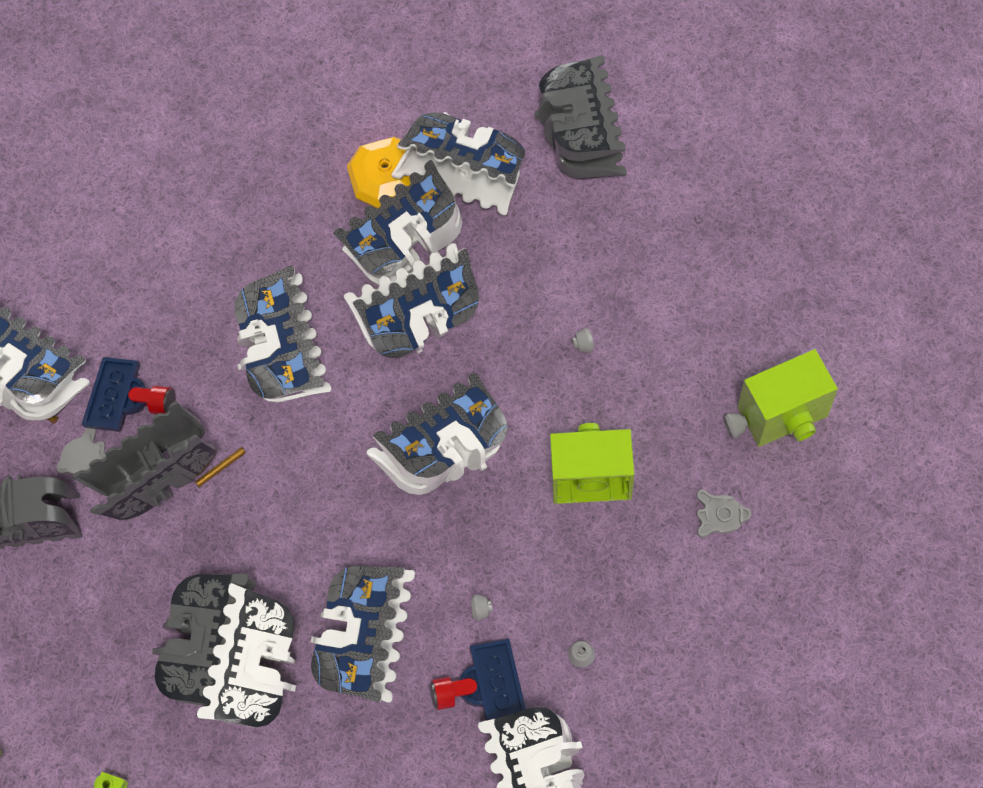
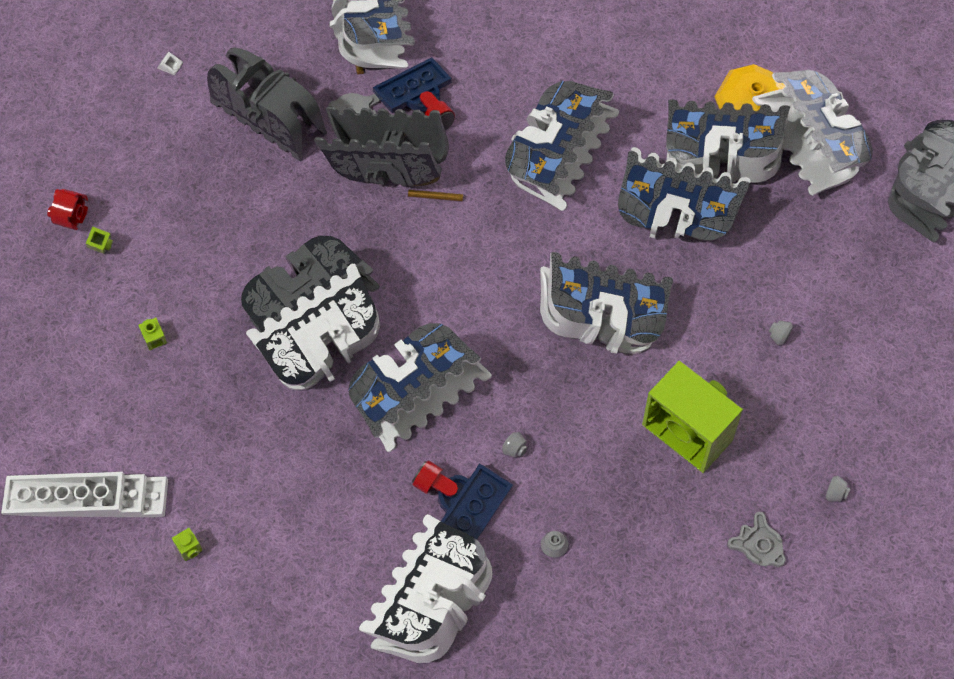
camera: 40 degrees right, 5 degrees down
lime brick [737,349,838,447] -> none

